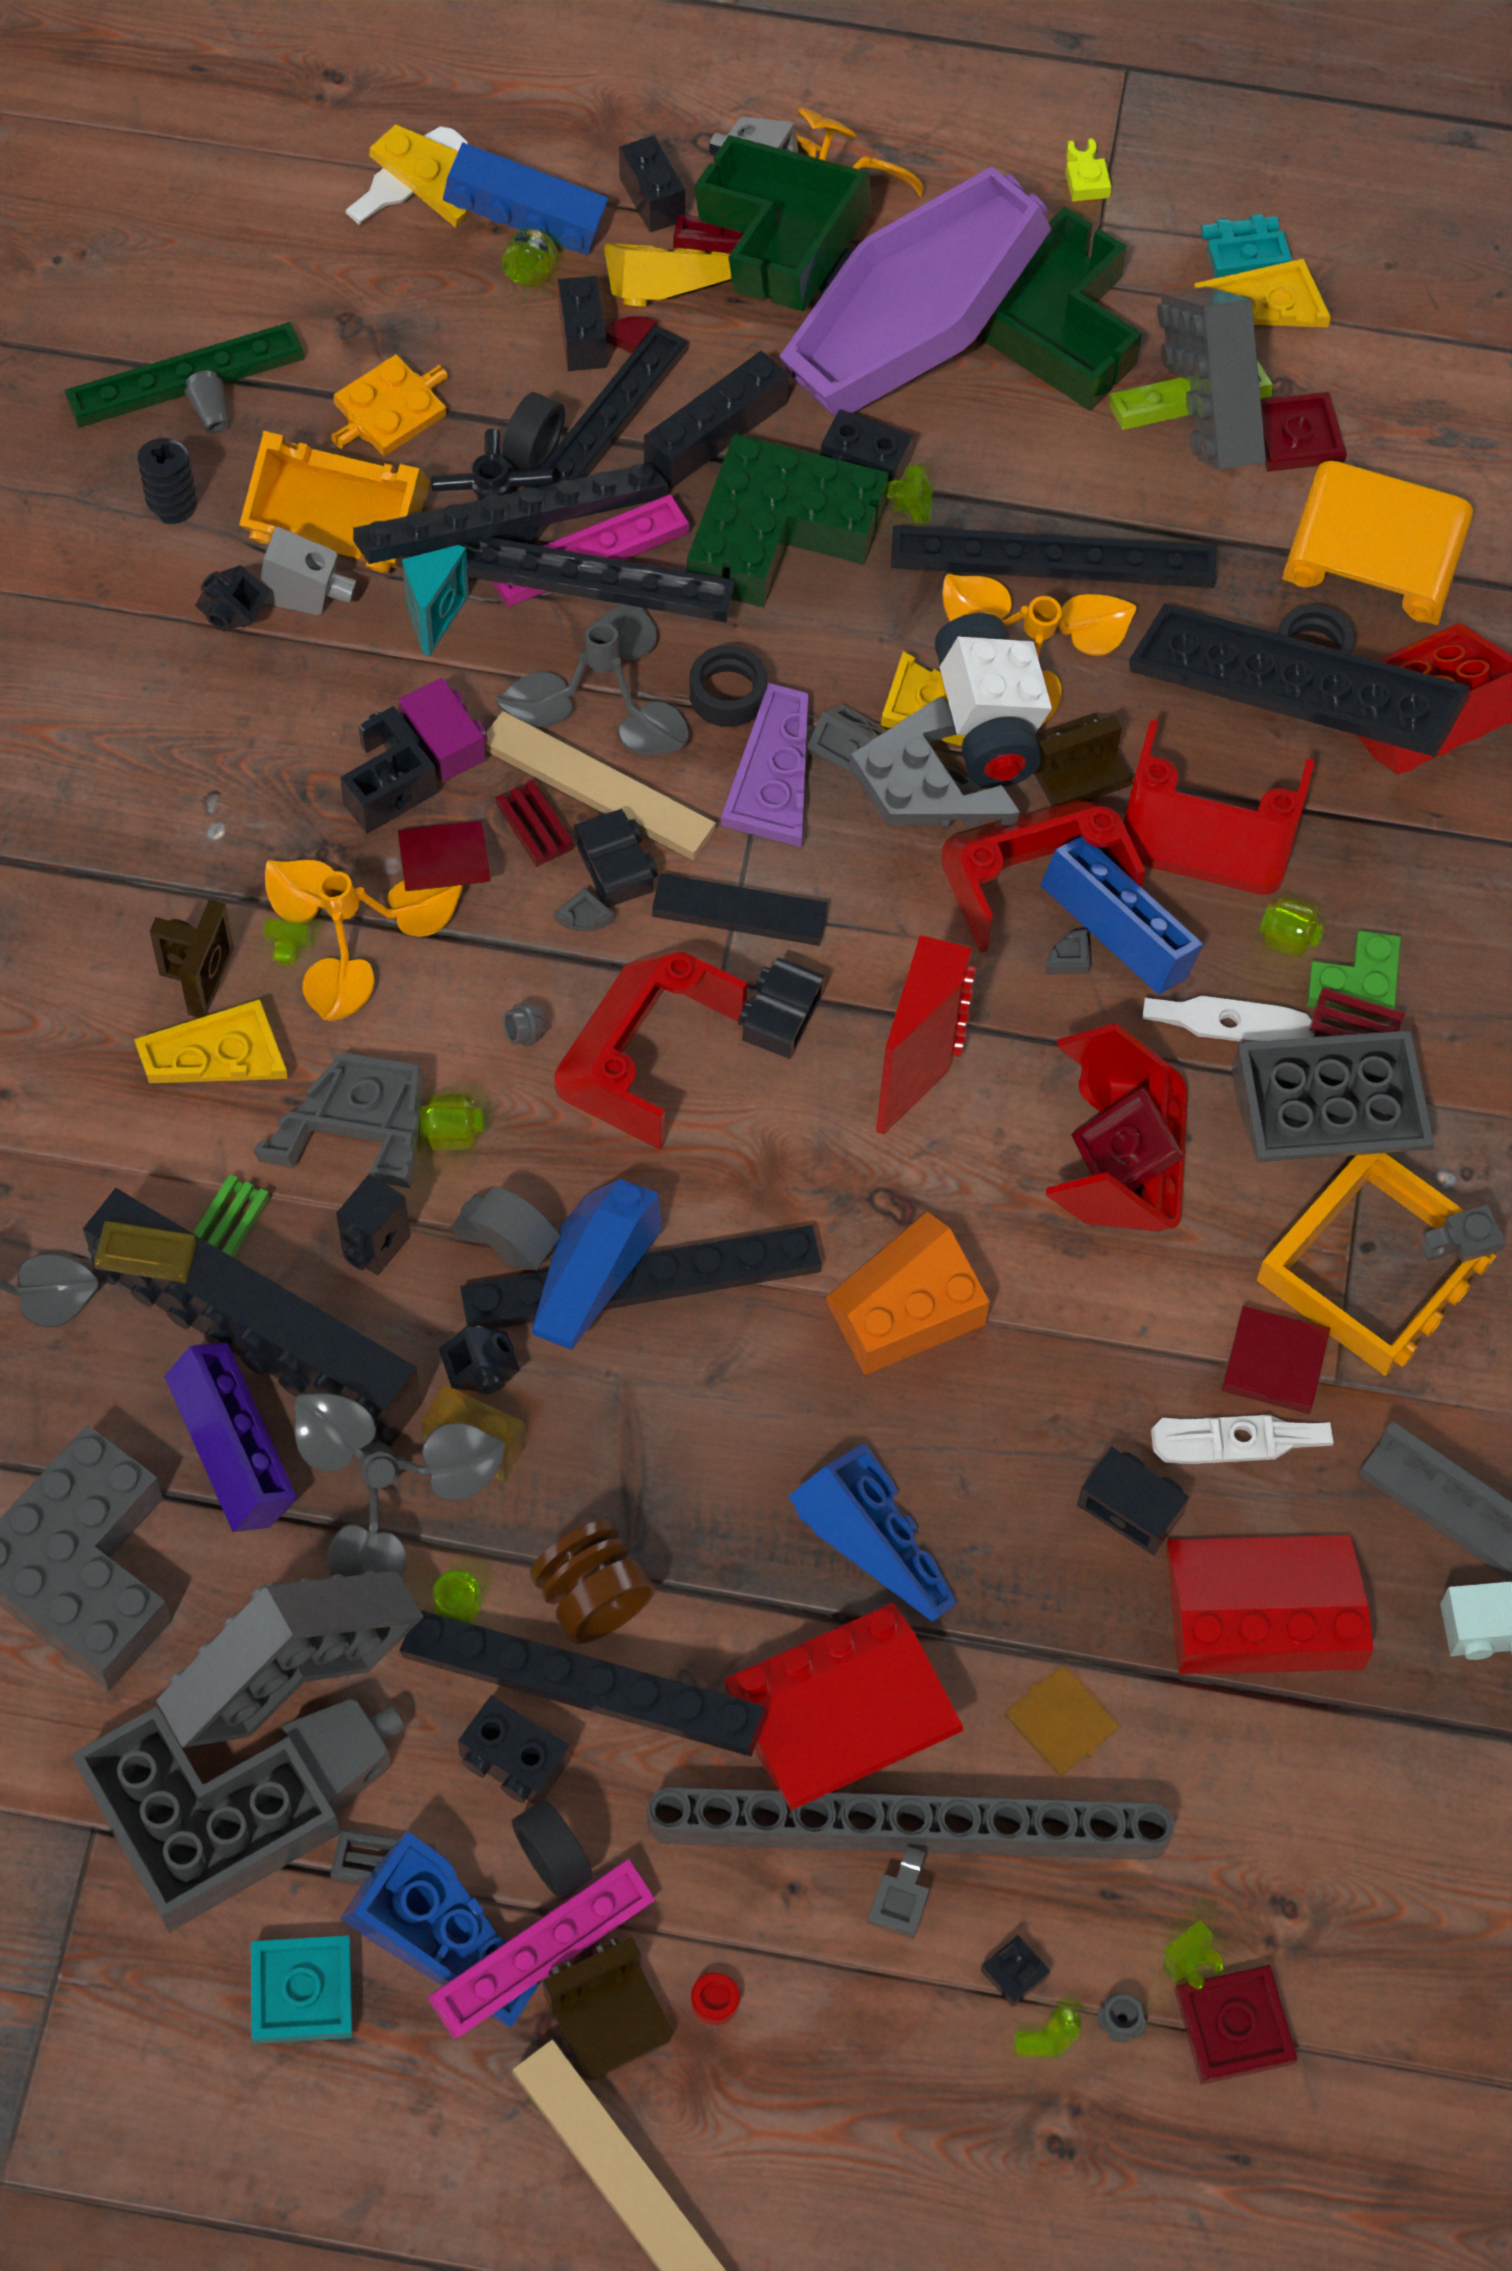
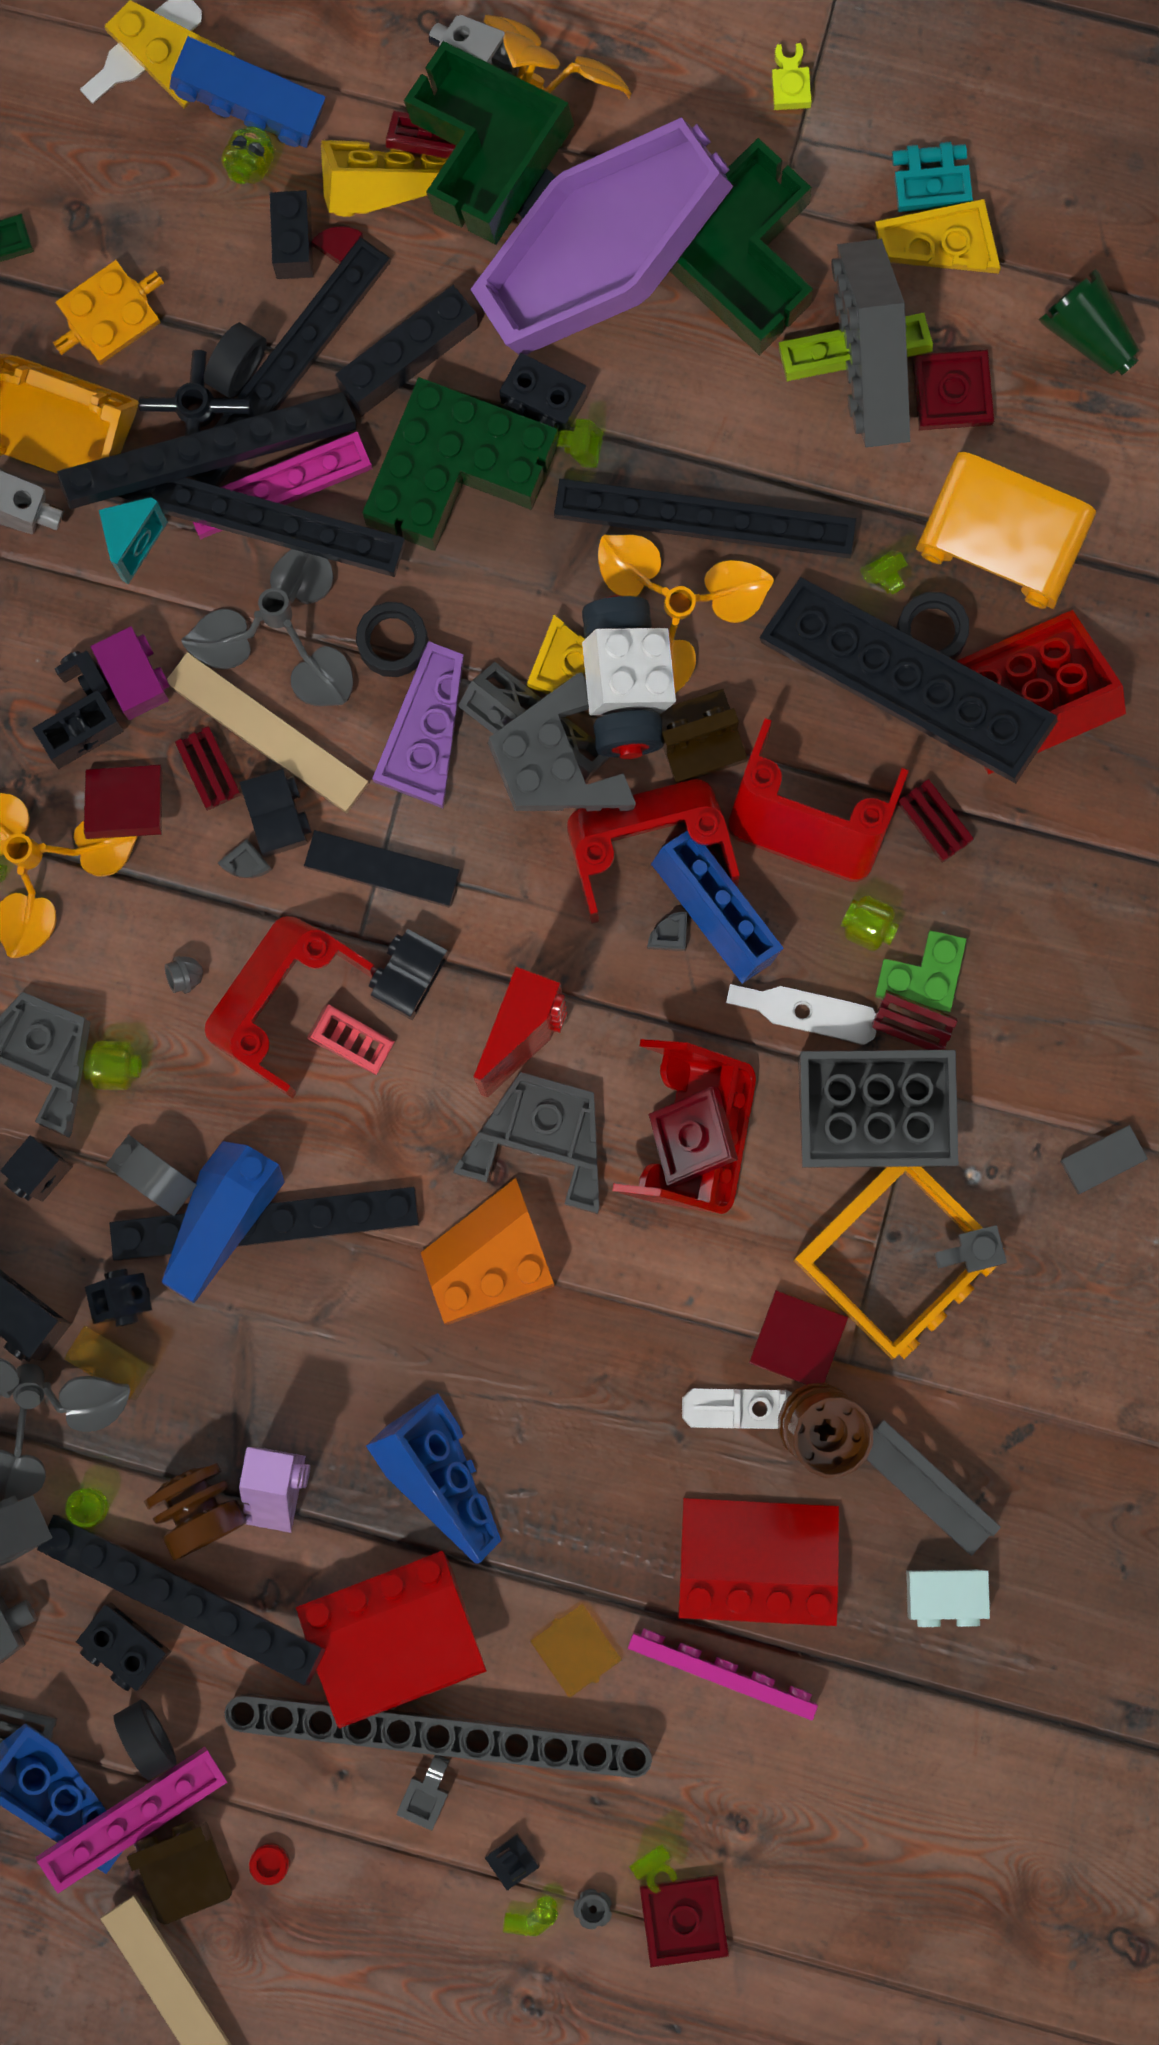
camera: 15 degrees right, 20 degrees up
black brick [619,135,685,233] -> none
black brick [1077,1447,1189,1556] -> none
none -> lavender wedge [239,1447,310,1533]
none -> coral slope [307,1004,395,1075]
none -> dark grey wing [453,1072,599,1214]
none -> dark pink plate [628,1628,818,1721]
none -> reddish brown wheel [778,1383,873,1478]
none -> clear neon green tile [860,551,908,595]
none -> dark red tile [897,779,974,863]
none -> dark green cone [1038,269,1140,376]

